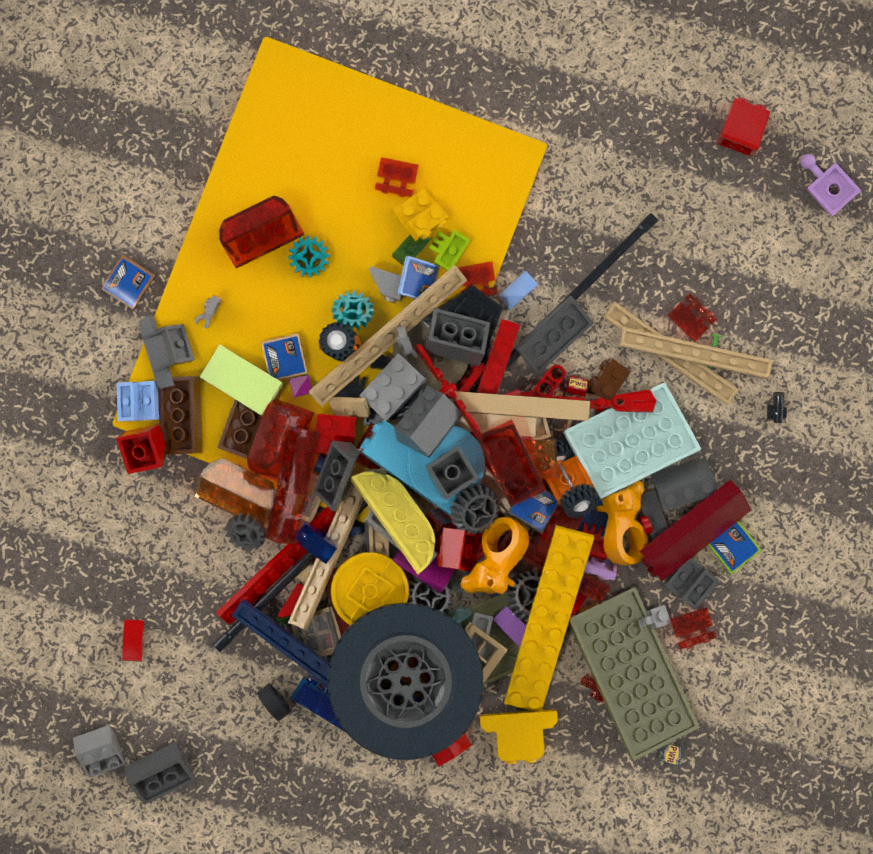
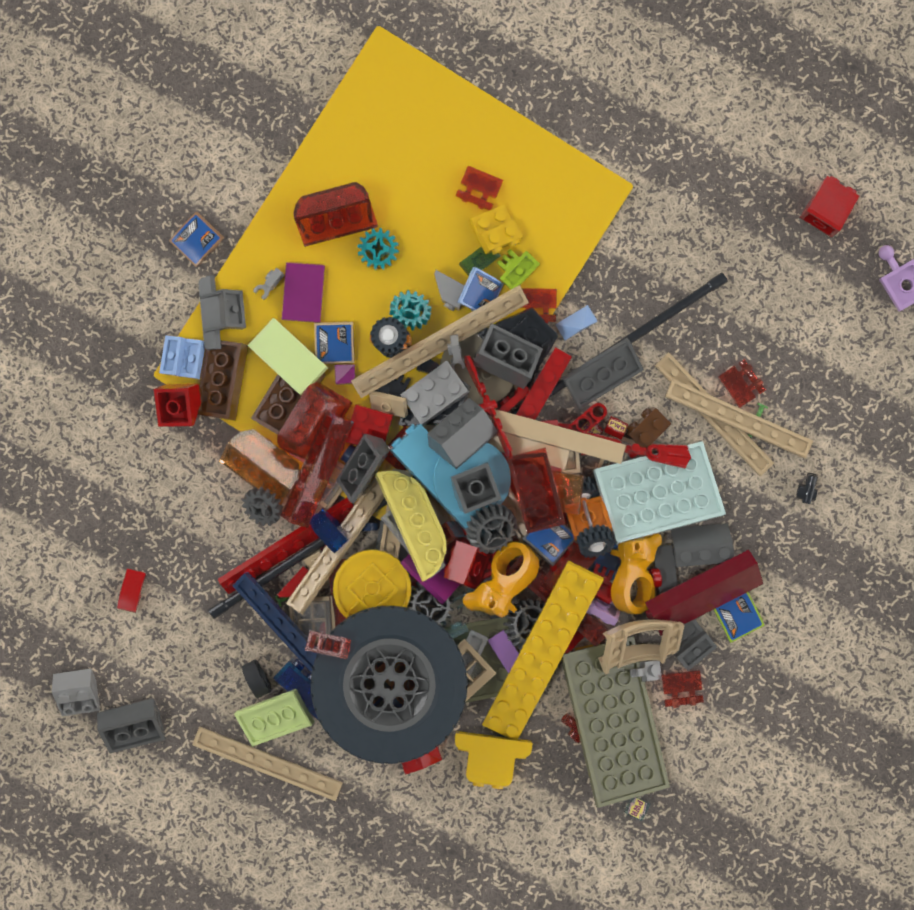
camera: 15 degrees right, 0 degrees up
none -> tan tile [192,727,343,801]
none -> yellowish green tile [234,689,315,747]
none -> magenta tile [282,262,325,323]
none -> clear red slope [305,631,351,659]
none -> tan wedge [598,620,685,675]

